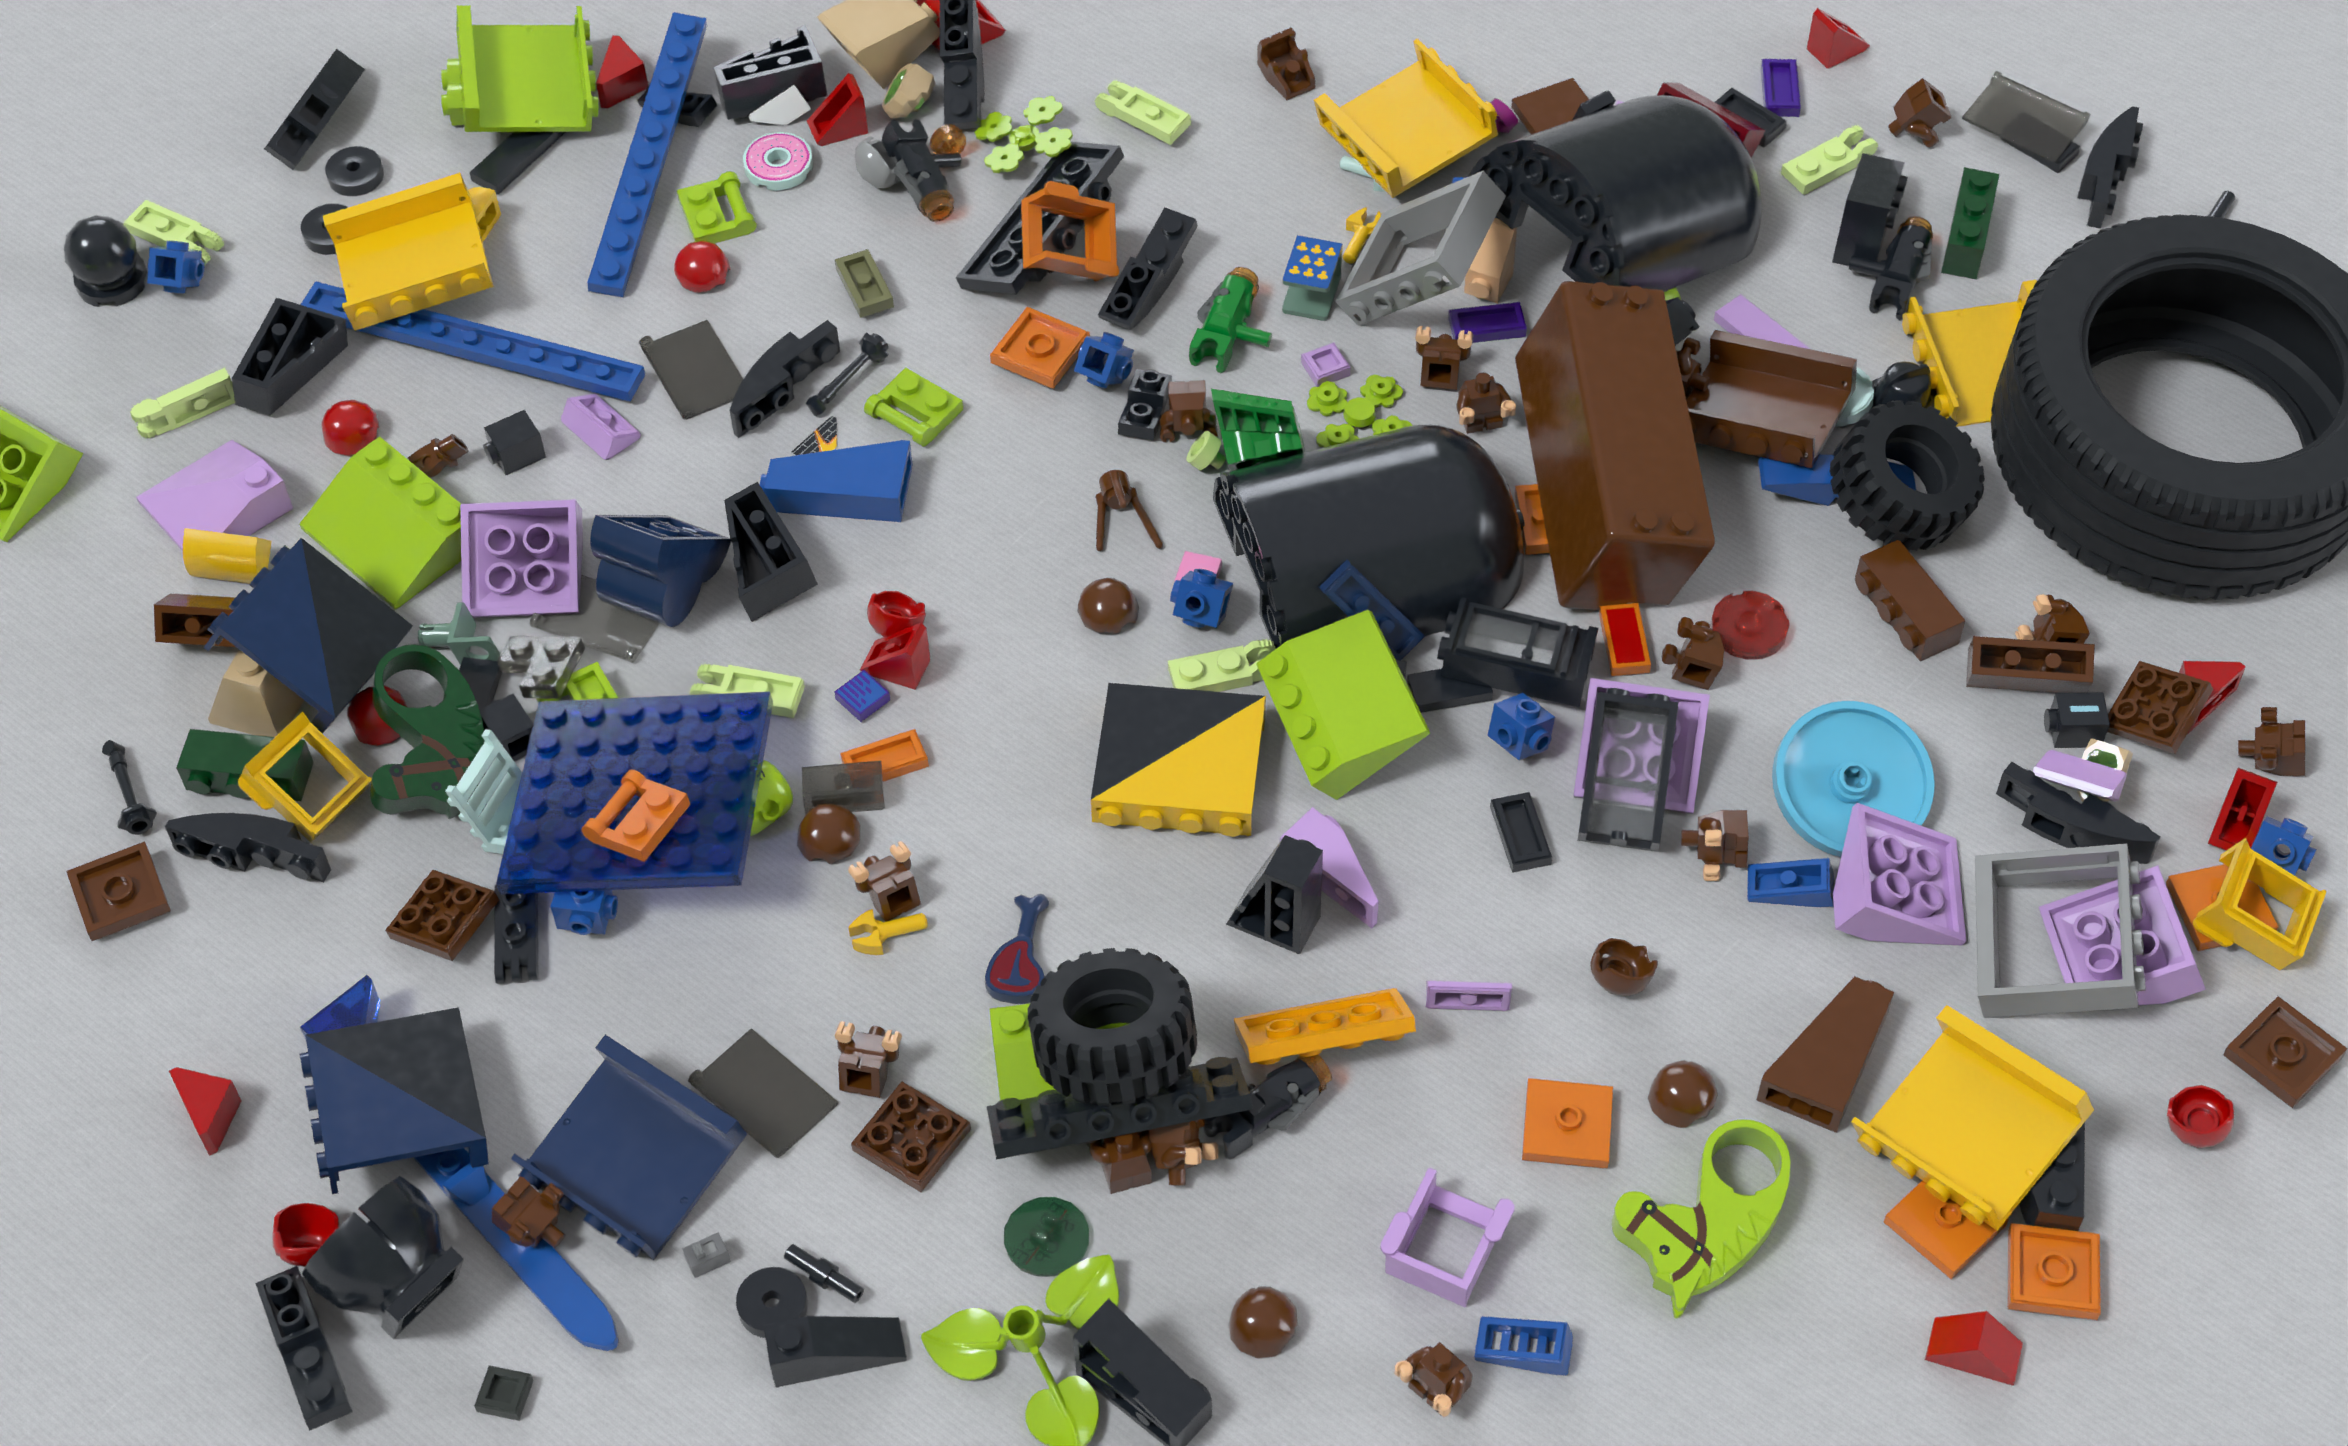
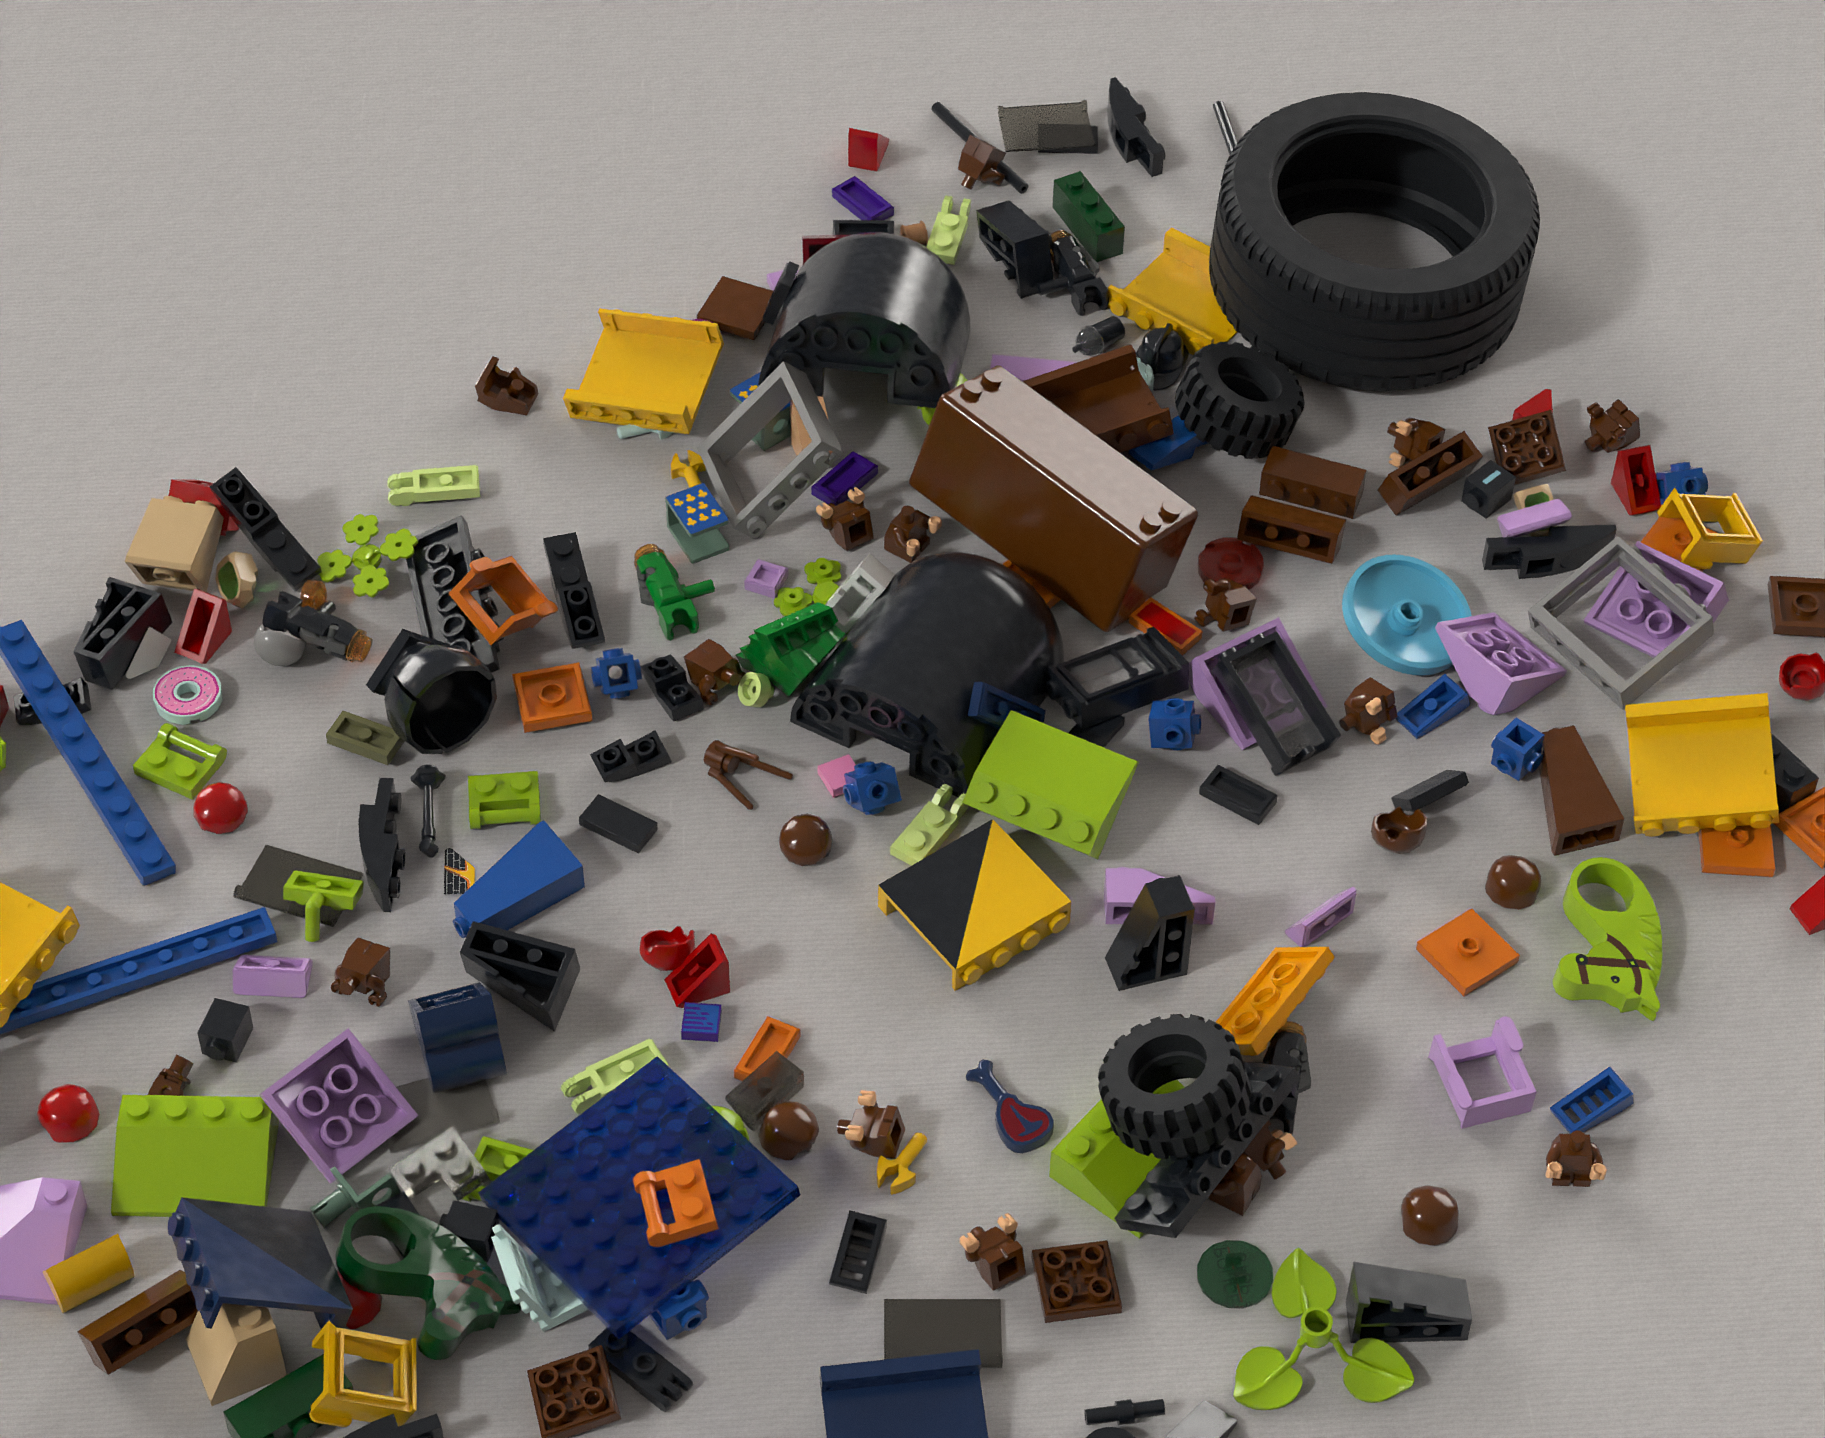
camera: 45 degrees left, 5 degrees down
none -> lime plate [283,870,364,942]
none -> reddish brown piece [331,937,390,1007]
none -> black plate [366,629,497,754]
none -> black tile [579,794,658,854]
none -> black slope [590,730,672,783]
none -> white piece [825,553,895,634]
none -> black slope [829,1210,887,1294]
none -> medium nougat axle [900,221,928,245]
none -> black piece [931,102,1029,194]
none -> piece [1072,316,1125,357]
none -> reddish brown brick [1237,495,1347,564]
none -> black tile [1391,770,1469,812]
none -> blue brick [1491,717,1545,781]

